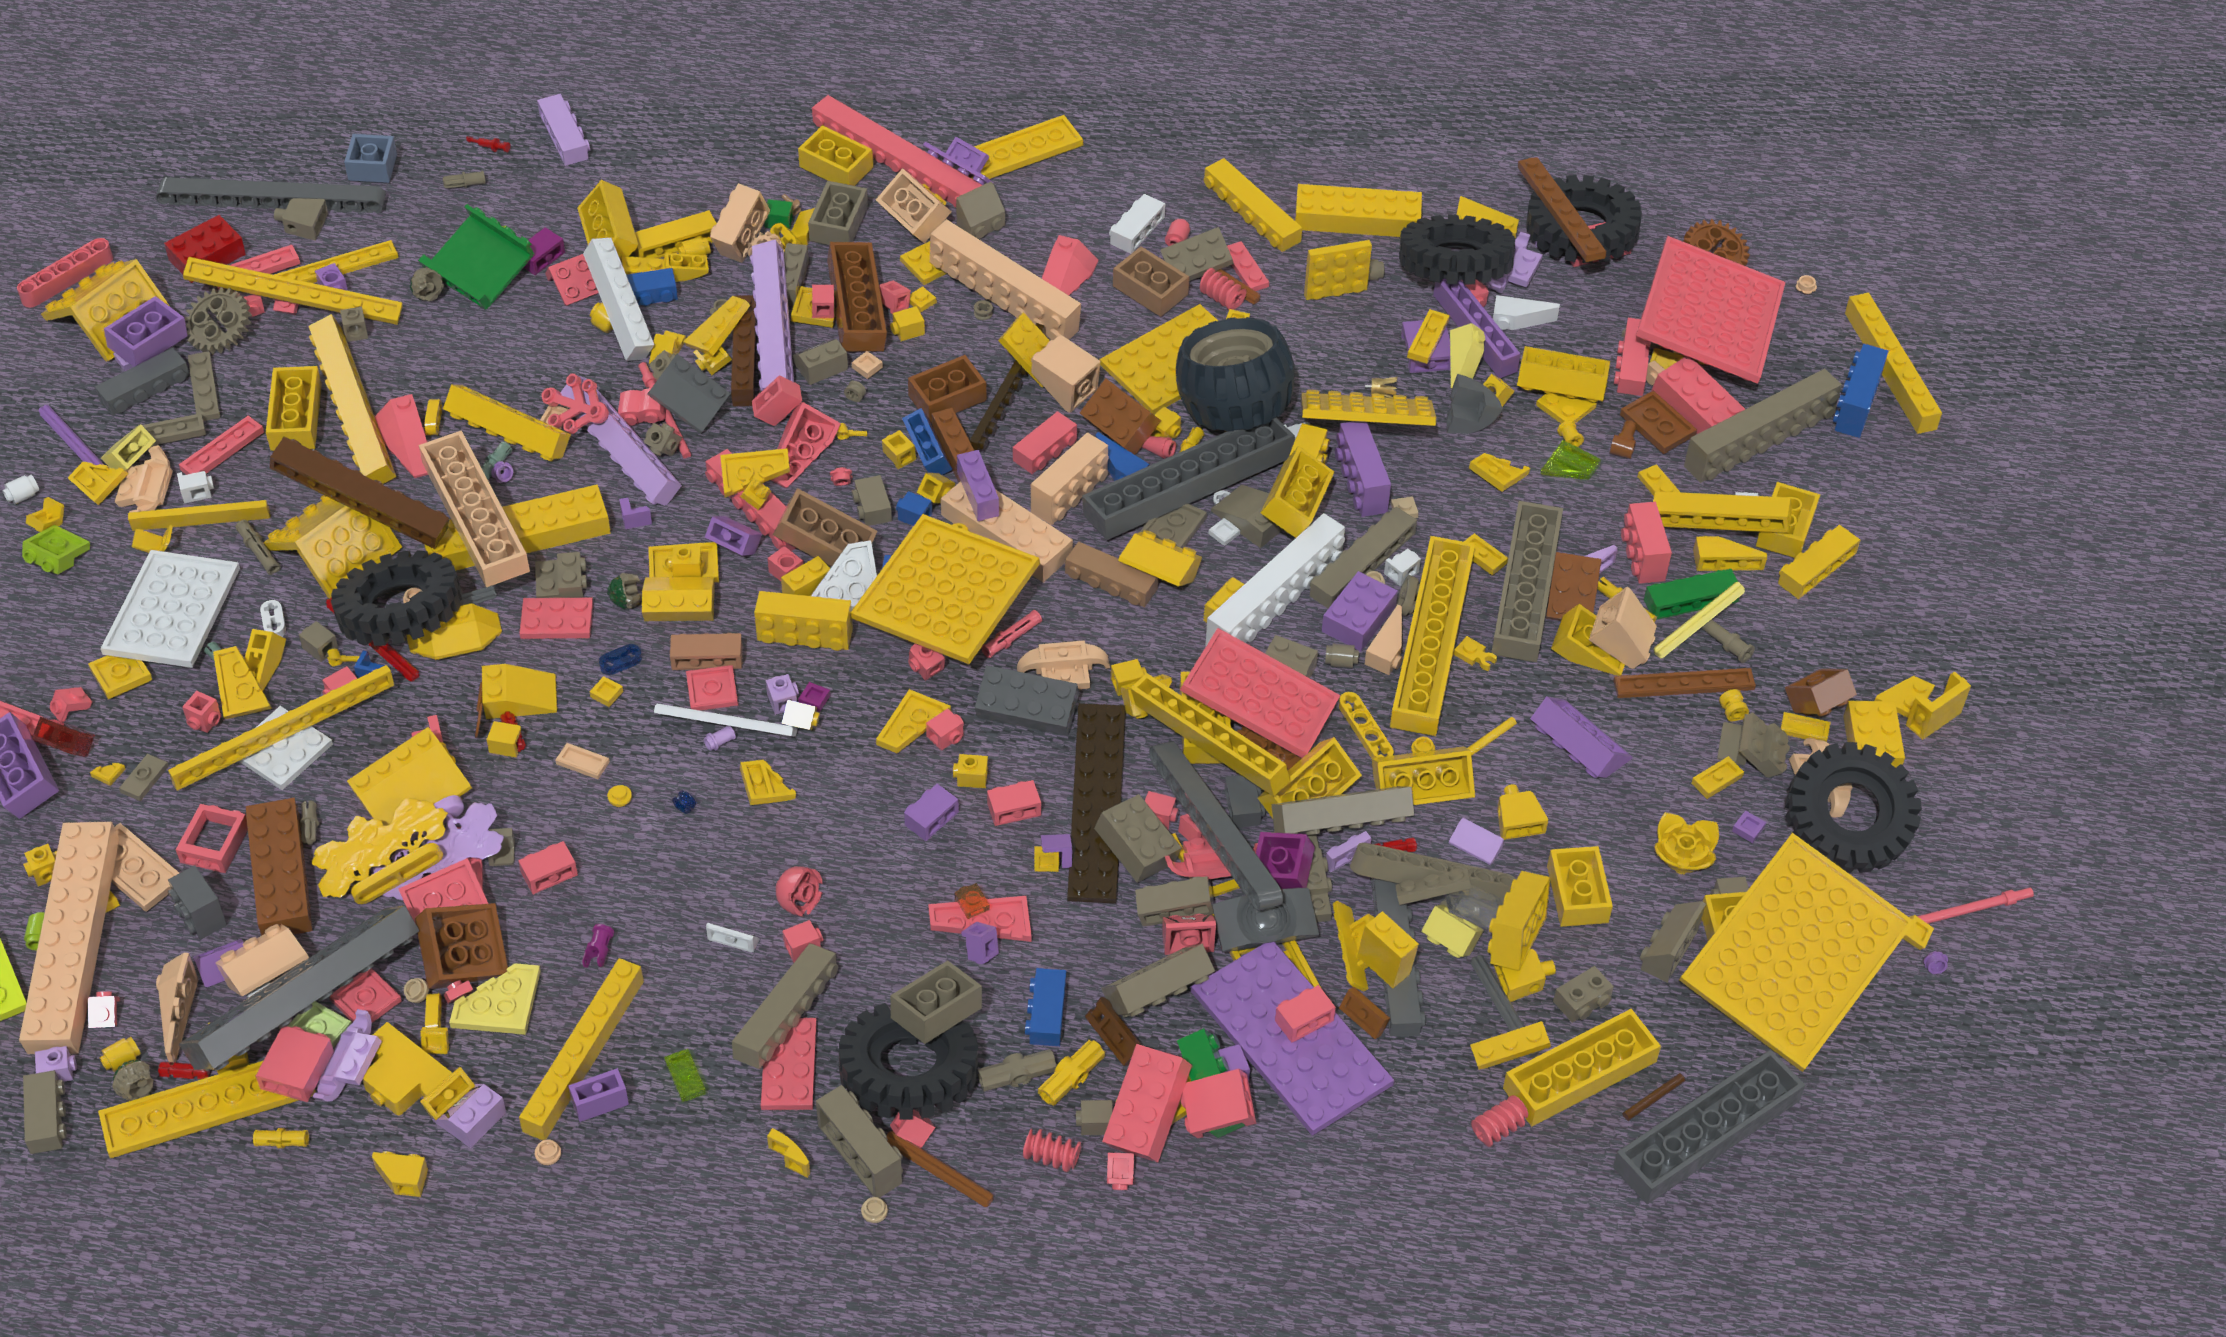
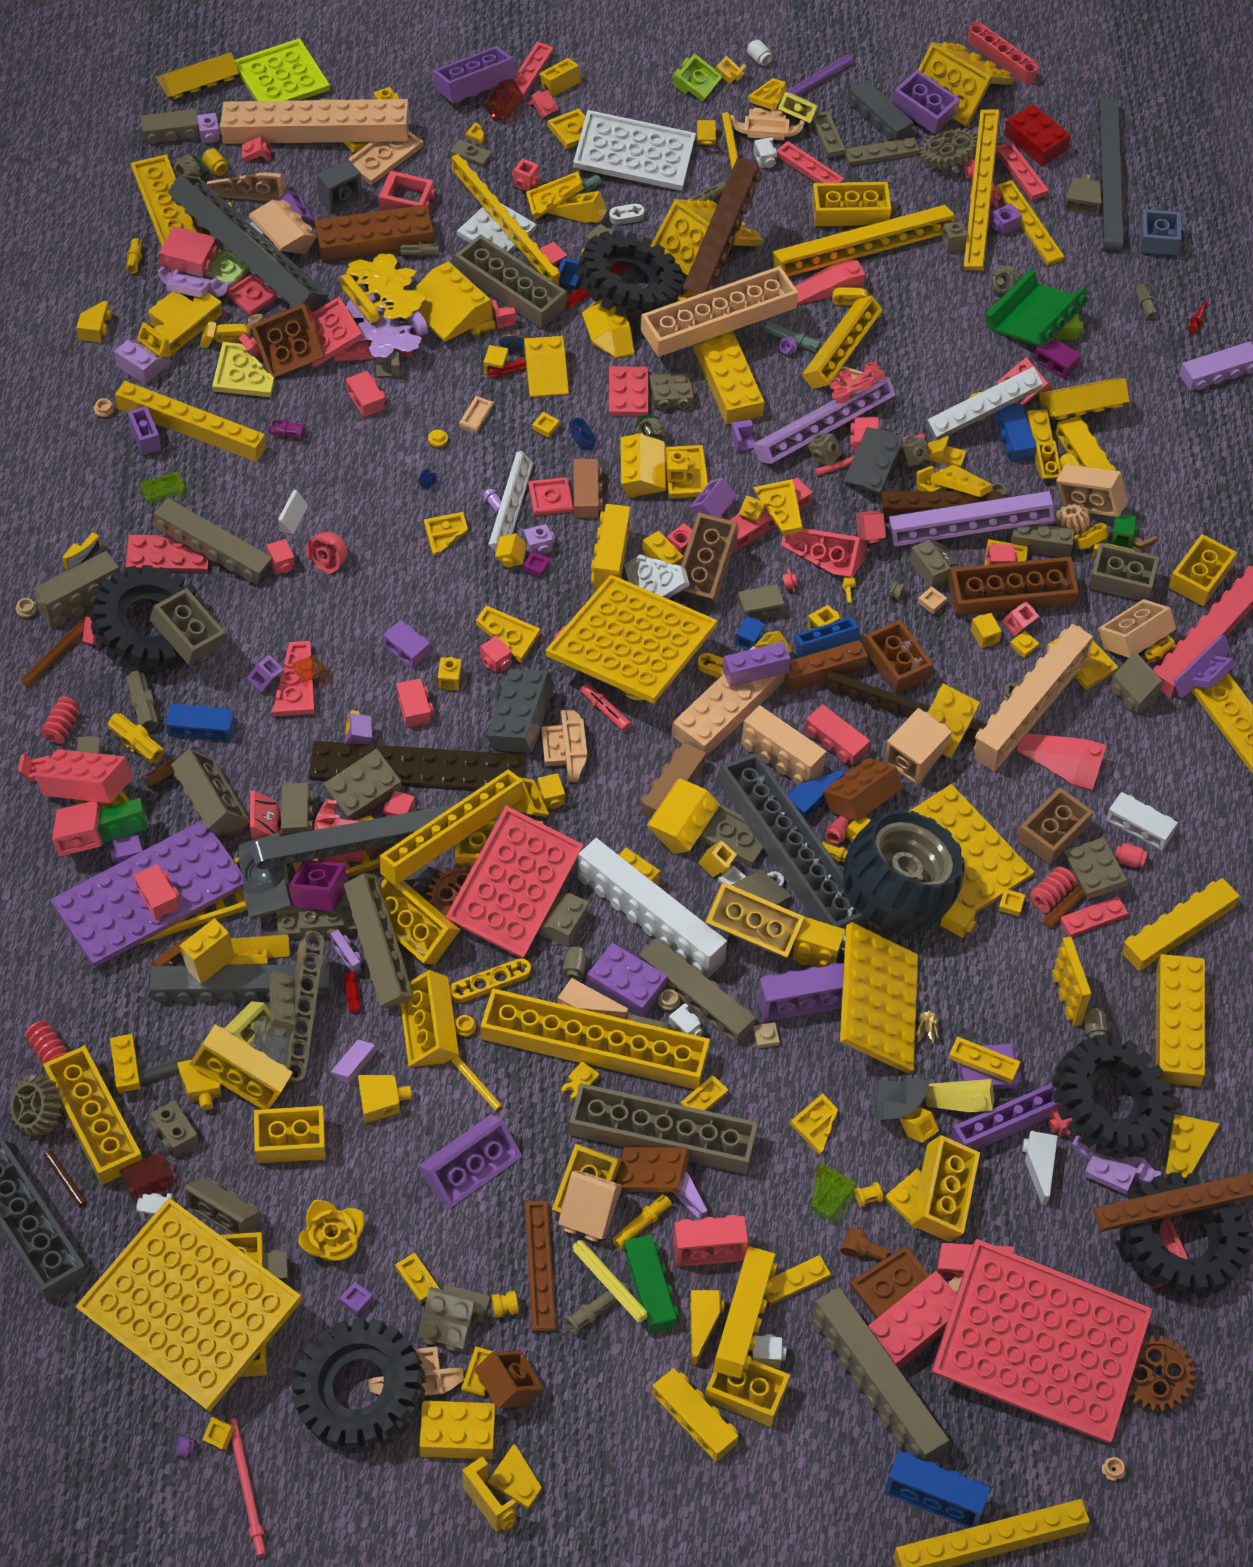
camera: 90 degrees right, 5 degrees up
none -> dark tan gear [8,1074,63,1137]
none -> clear red brick [119,1151,175,1202]
none -> white brick [137,1193,173,1221]
none -> dark tan brick [455,234,567,329]
none -> yellow hinge [539,58,581,97]
none -> yellow brick [698,840,737,877]

